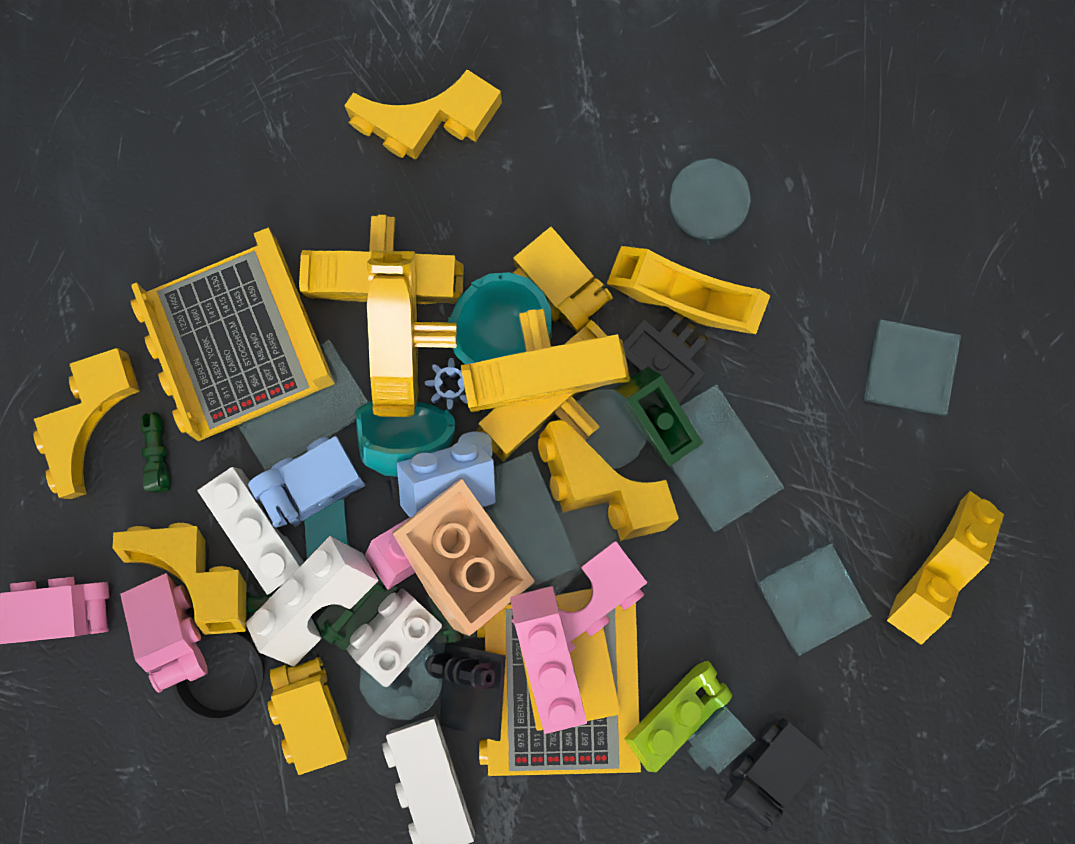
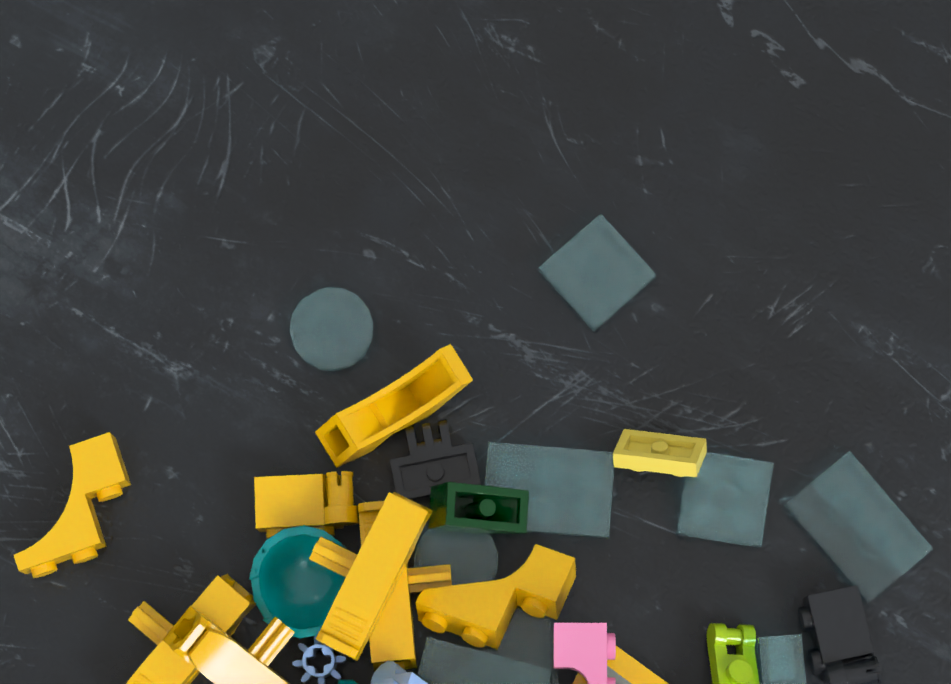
camera: 50 degrees left, 5 degrees down
yellow arch [887,491,1004,645] -> none
none -> light yellow plate [613,429,707,477]
none -> clear light blue tile [784,451,933,604]

